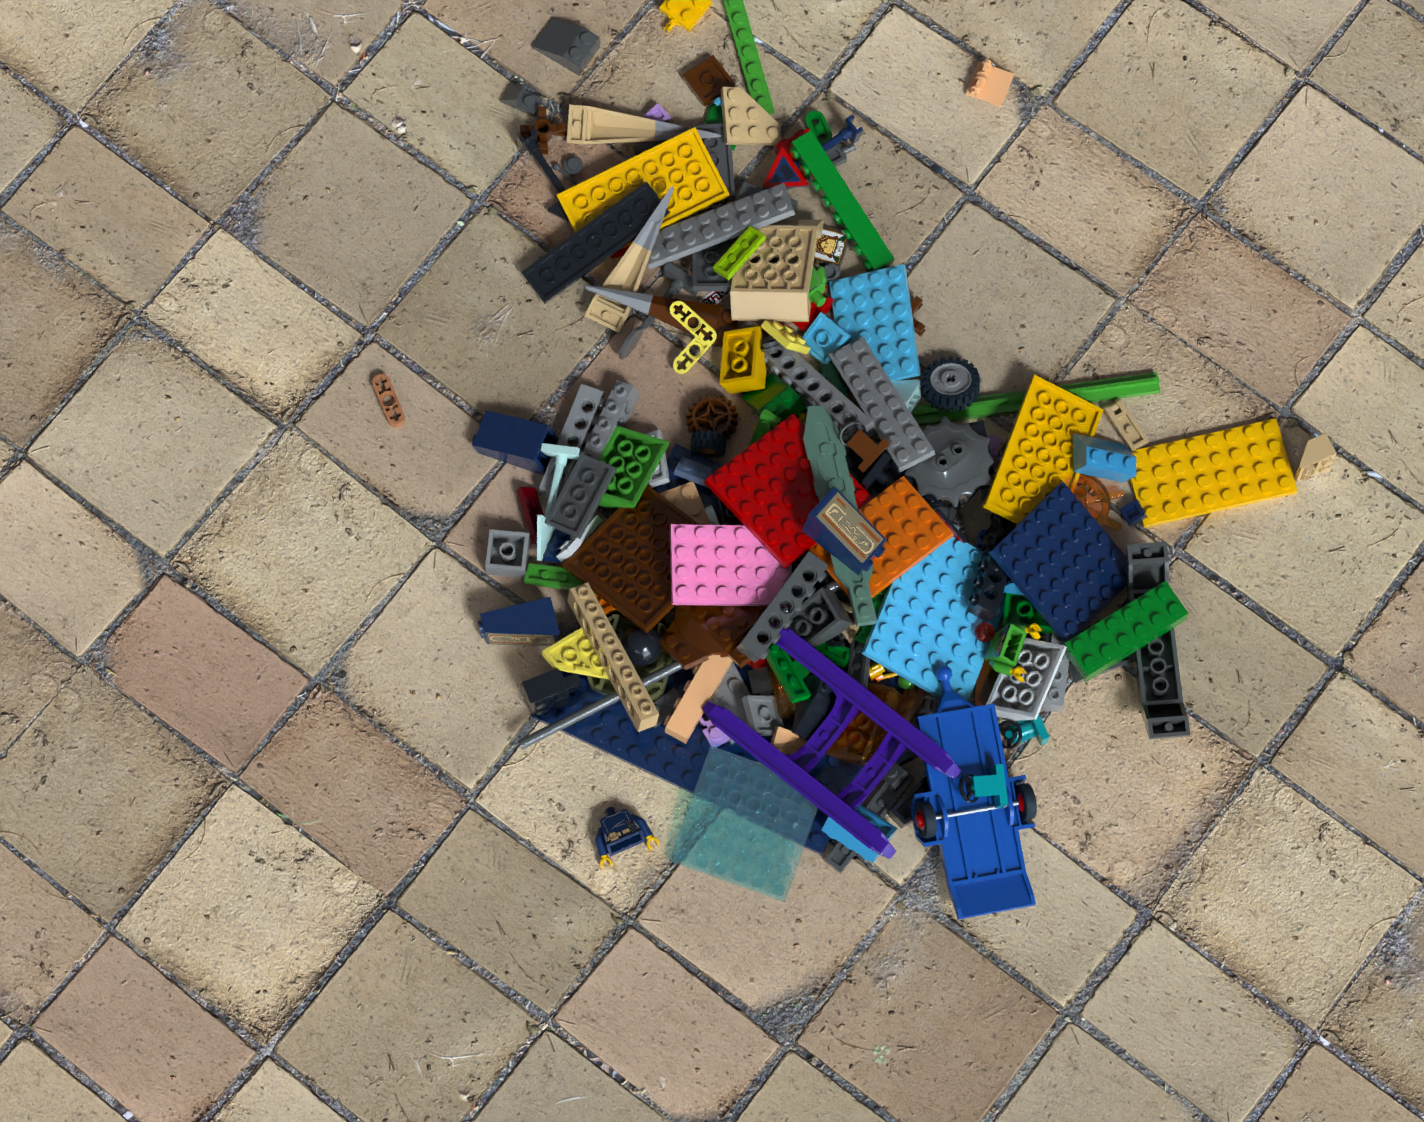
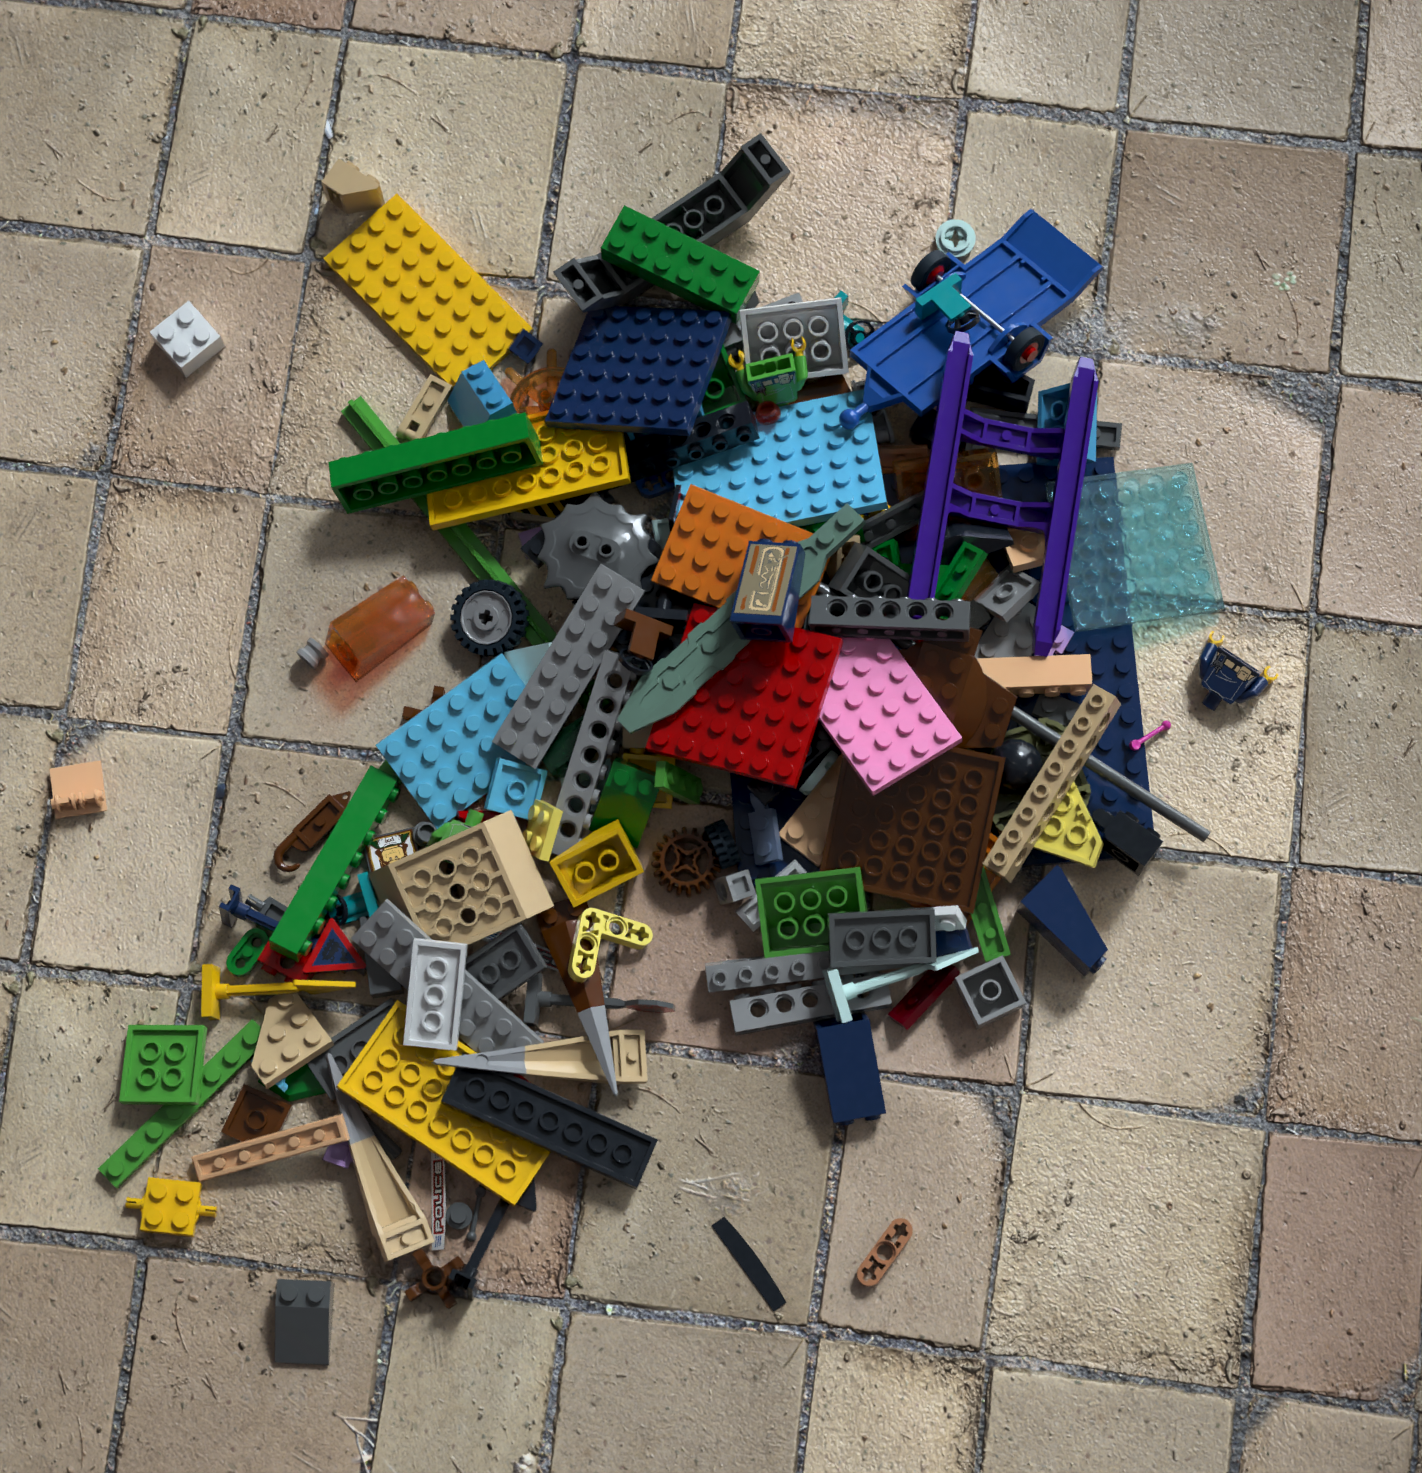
camera: 120 degrees left, 5 degrees up
dark grey slope [500,84,543,117] -> none
lime plate [713,226,766,280] -> none
dark grey plate [761,339,781,355] -> none
none -> bright green plate [119,1025,207,1105]
none -> white brick [150,301,225,378]
none -> light nougat tile [191,1113,350,1182]
none -> yellow piece [201,964,356,1020]
none -> reddish brown plate [273,791,351,872]
none -> light grey wheel [296,637,329,670]
none -> teal piece [324,872,379,928]
none -> clear orange slope [325,575,435,682]
none -> green brick [329,412,543,514]
none -> white plate [403,938,468,1051]
none -> sticker [431,1152,446,1251]
none -> black sticker [712,1217,787,1311]
none -> light grey brick [713,869,756,905]
none -> light aqua gear [935,219,976,258]
none -> dark pink hinge [1129,720,1171,751]

